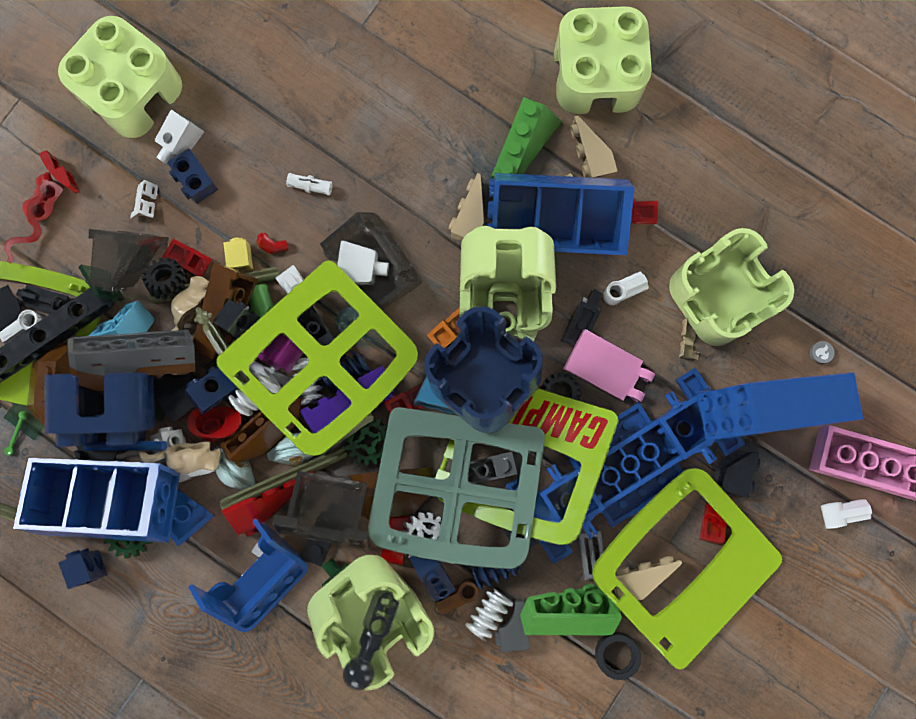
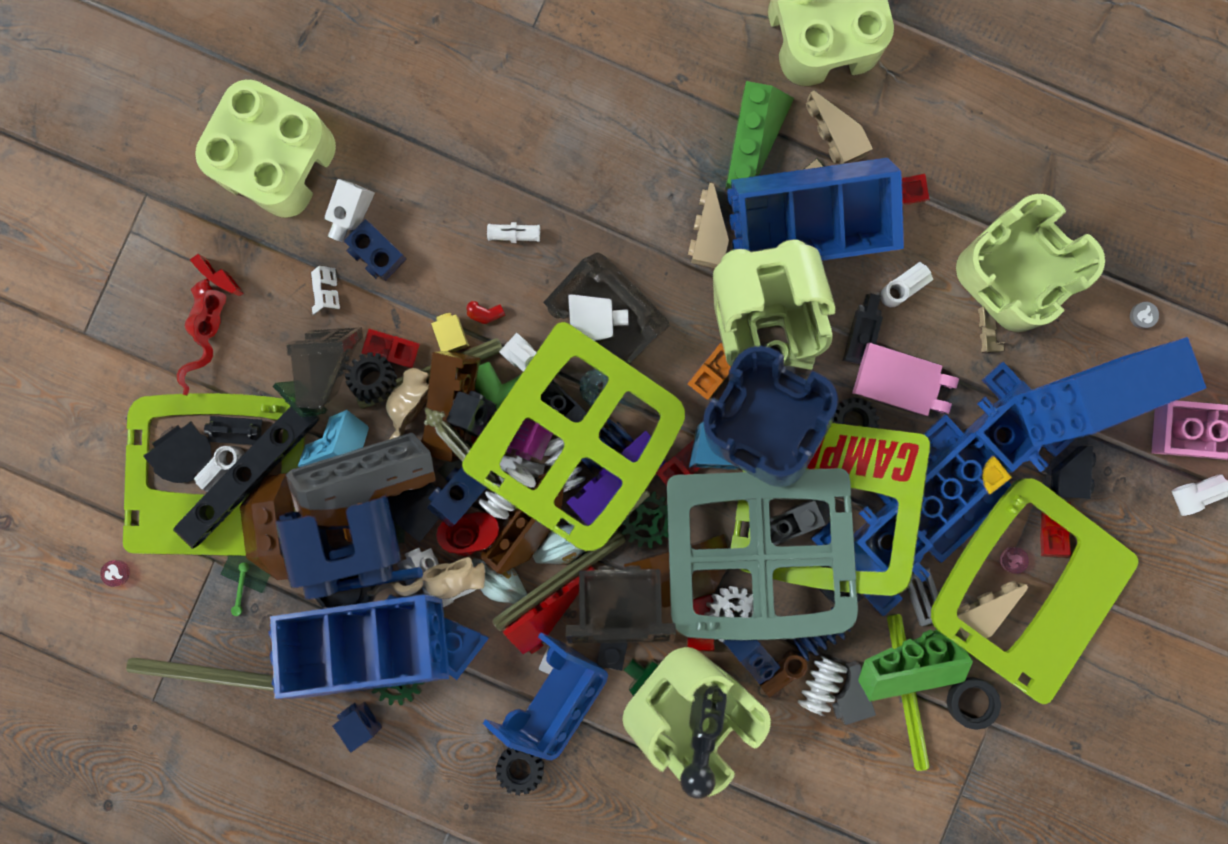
camera: 10 degrees left, 5 degrees up
none -> black tyre [496,747,545,796]
none -> lime axle [887,614,930,771]
none -> yellow tile [982,456,1012,494]
none -> clear pink tile [1000,547,1029,574]

